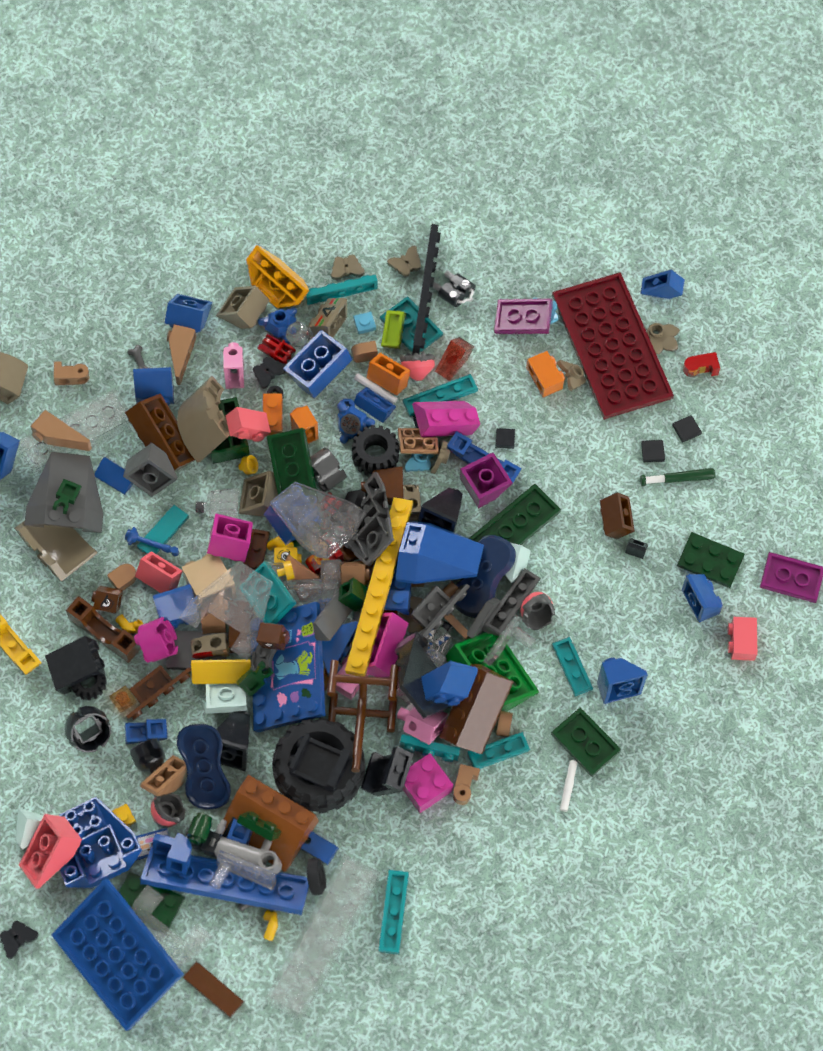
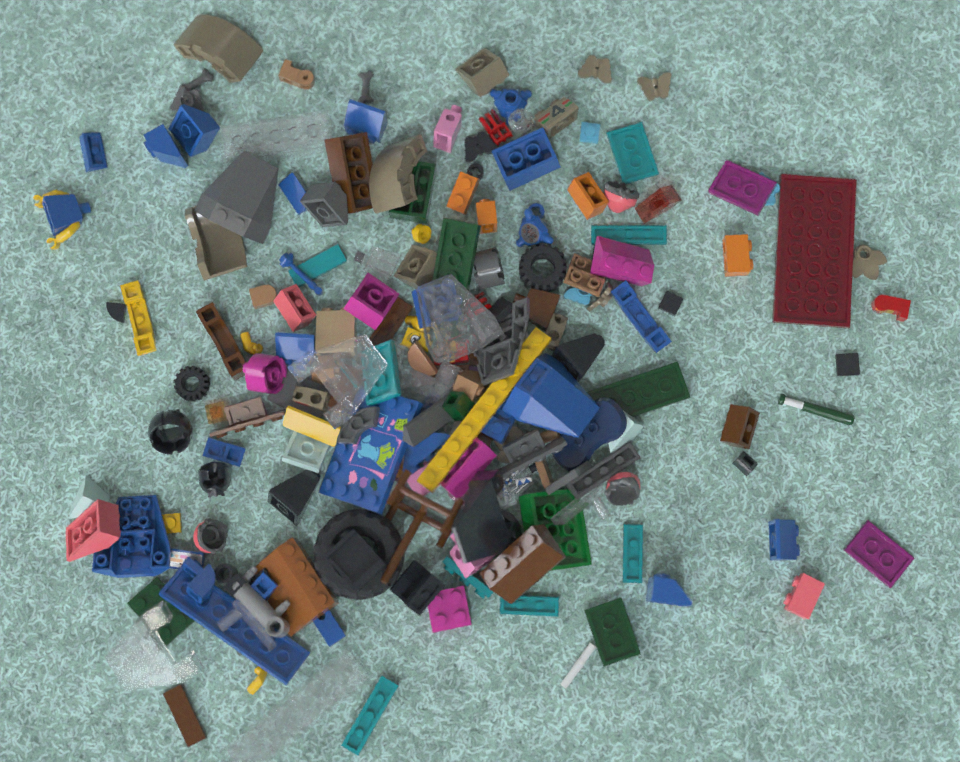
camera: 30 degrees right, 15 degrees up
black animal [0,921,39,959] -> none
medium nougat slope [30,410,92,451] -> none
black panel [45,636,105,694] -> none
blue plate [51,879,184,1031] -> none
dark green plate [52,479,82,515] -> none
reddish brown brick [91,586,123,614] -> none
medium nougat slope [140,755,187,796] -> none
blue slope [164,294,213,333] -> none
medium nougat slope [167,324,197,385] -> none
dark blue plate [176,724,231,810] -> none
dark green brick [186,812,213,845] -> none
coral brick [226,407,271,442] -> none
dark green plate [236,661,273,696] -> none
dark green plate [237,812,282,841] -> none
light orange wedge [246,245,310,308] -> none
reddish brown brick [256,622,290,650] -> none
yellow tile [277,560,295,581] -> none
teal plate [305,274,378,306] -> none
black tyre [307,858,326,895] -> none
medium nougat piece [351,341,378,363] -> none
white piece [354,373,398,404] -> none
blue slope [354,387,396,423] -> none
lime tile [381,310,406,349] -> none
black plate [412,224,441,355] -> none
blue slope [421,661,478,706] -> none
black piece [433,271,476,307] -> none
medium nougat leg [453,764,480,805] -> none
magenta slope [460,452,512,509] -> none
medium nougat piece [496,711,513,737] -> none
dark tan animal [557,360,586,391] -> none
blue slope [640,269,685,299] -> none
black piece [641,440,665,463] -> none
dark green plate [677,532,745,588] -> none

